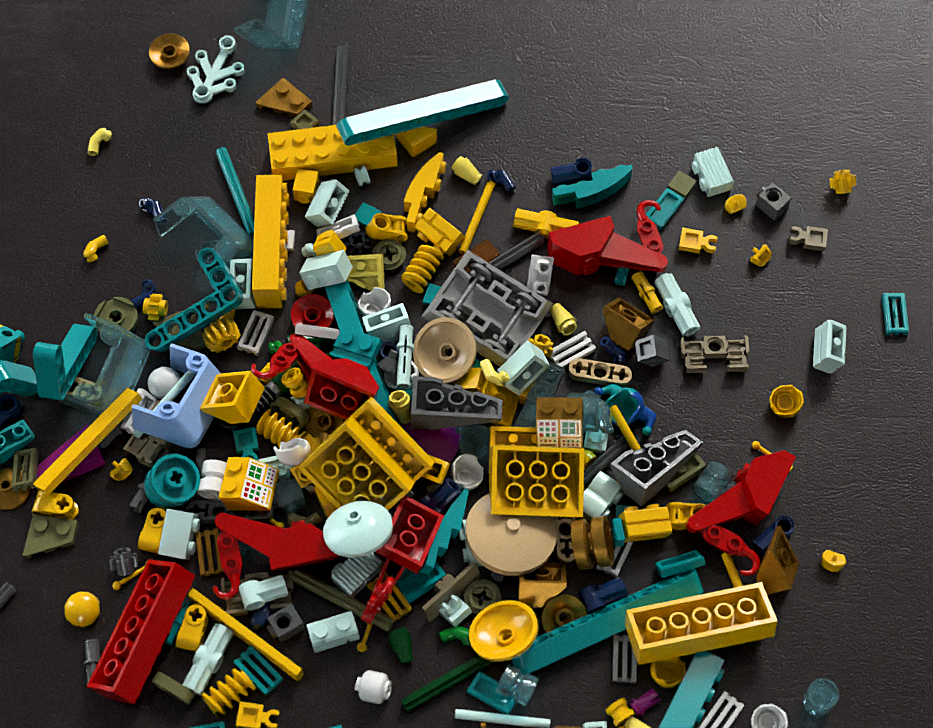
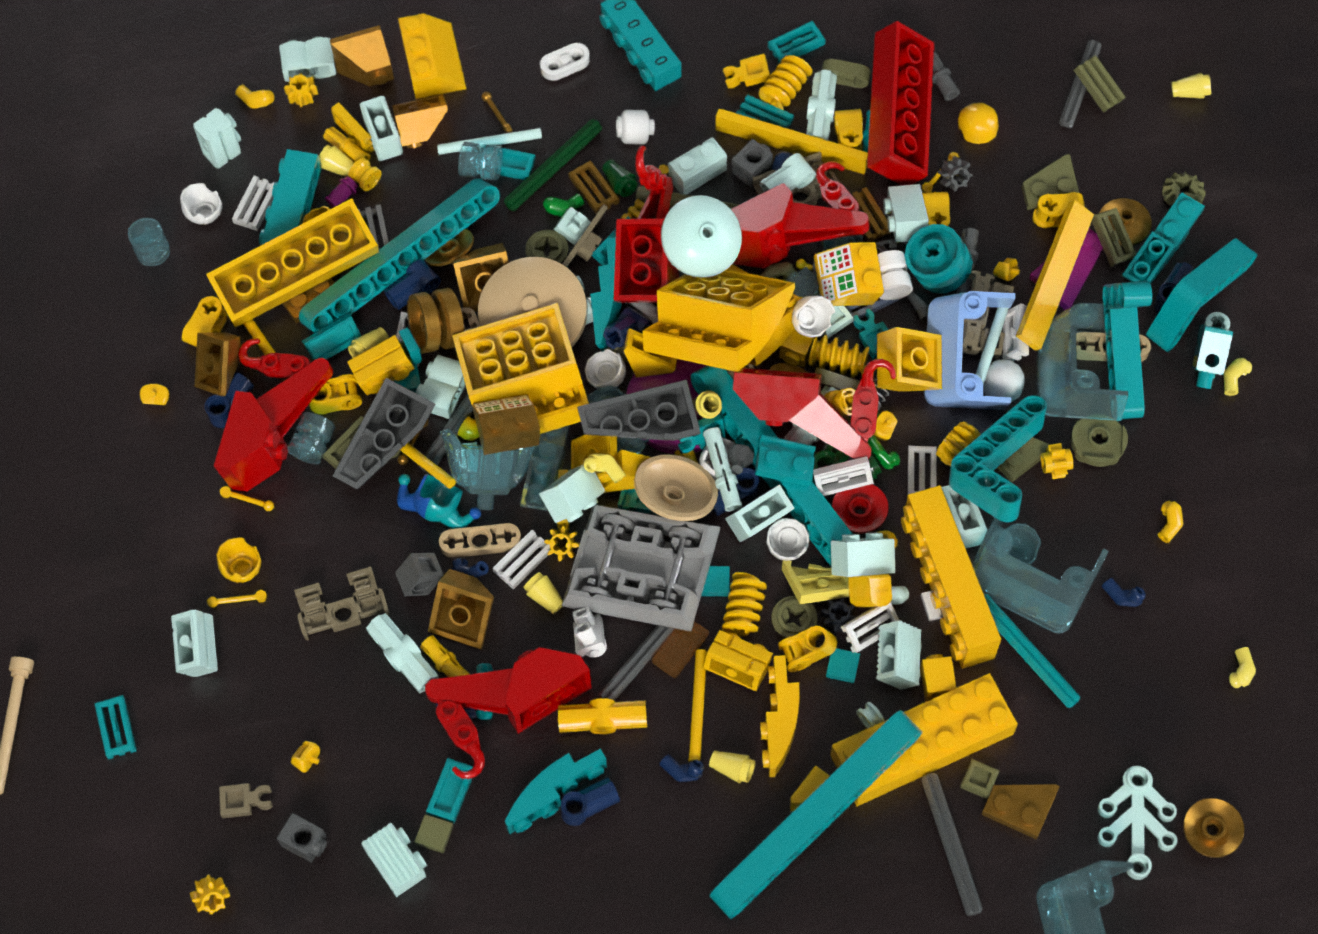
camera: 165 degrees right, 0 degrees up
dark blue arm [131,279,156,309] -> none
yellow dish [469,600,538,661] -> none
yellow plate [678,228,718,253] -> none
yellow piece [724,194,747,214] -> none
none -> yellow piece [182,296,227,347]
none -> yellow hinge [207,590,267,608]
none -> light yellow cone [348,327,389,358]
none -> pearl gold tile [568,160,619,214]

